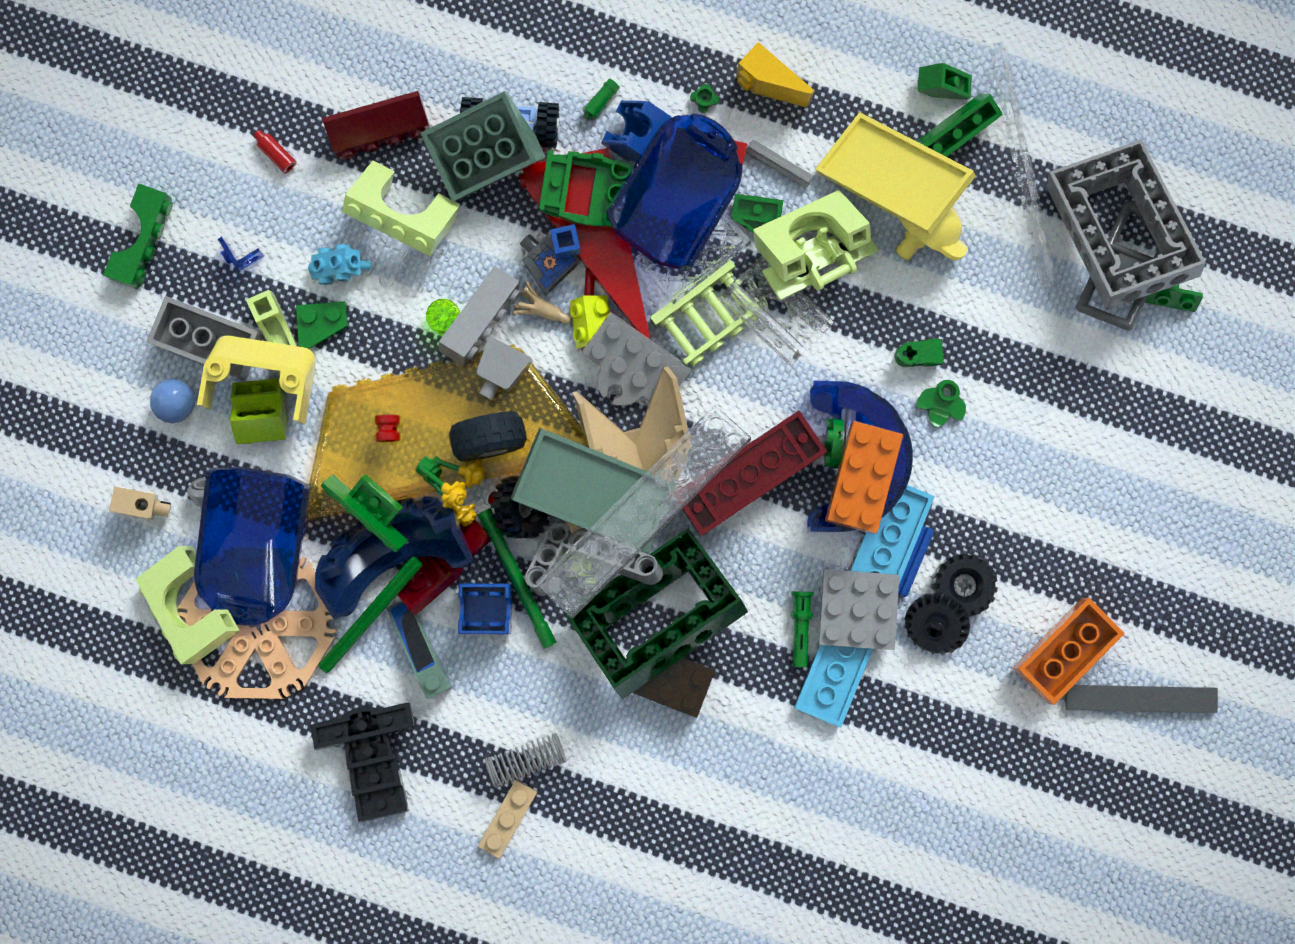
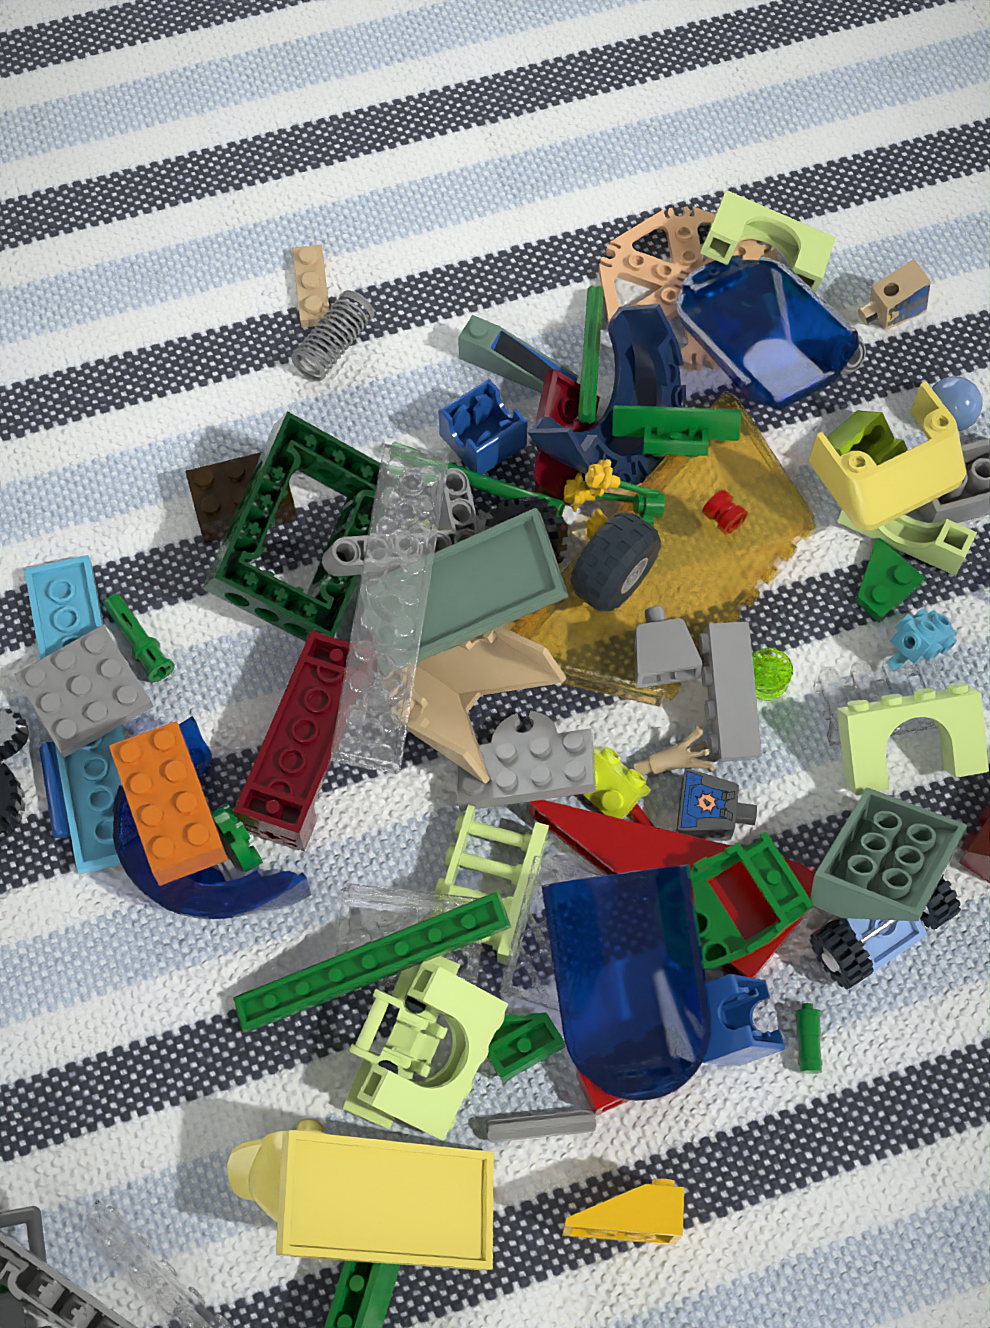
camera: 145 degrees right, 20 degrees down
black slope [310,702,415,823] -> none
blue brick [550,224,581,259] -> none
green plate [690,84,719,113] -> none
green piece [894,339,944,367] -> none
green plate [916,380,966,427] -> none
none -> green tile [233,891,512,1033]

